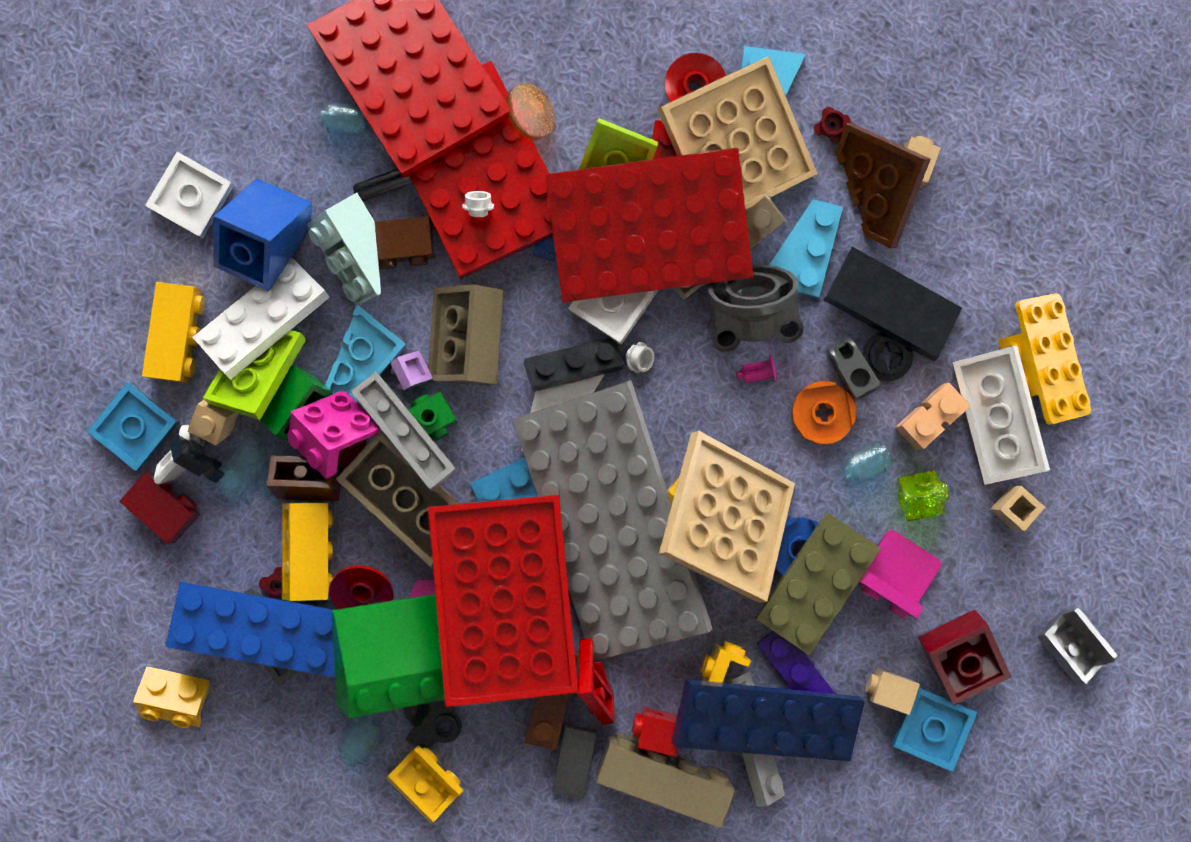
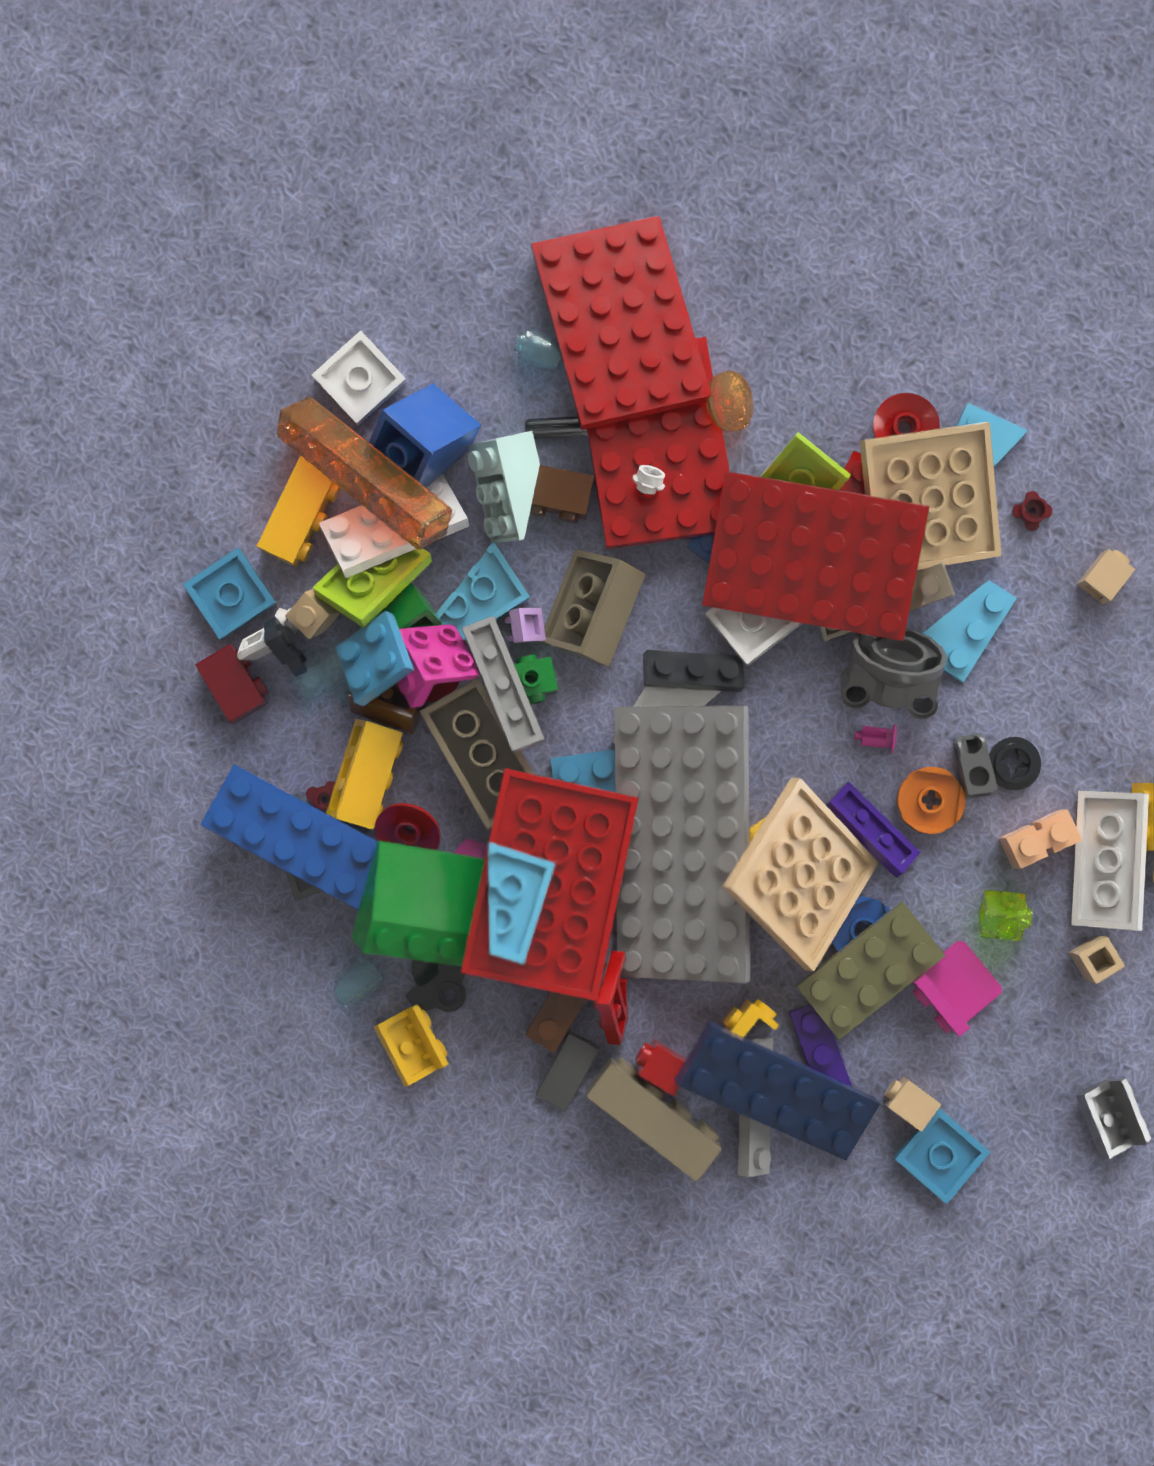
camera: 20 degrees right, 0 degrees up
yellow bracket [133,667,210,728] -> none
white plate [625,342,654,373] -> none
black tile [823,247,962,362] -> none
reddish brown plate [836,123,931,249] -> none
clear light blue brick [842,443,892,485] -> none
dark red slope [917,609,1011,705] -> none
none -> clear orange brick [276,396,453,551]
none -> dark azure plate [336,611,414,706]
none -> medium azure wing [488,842,555,964]
none -> dark purple plate [826,781,921,878]

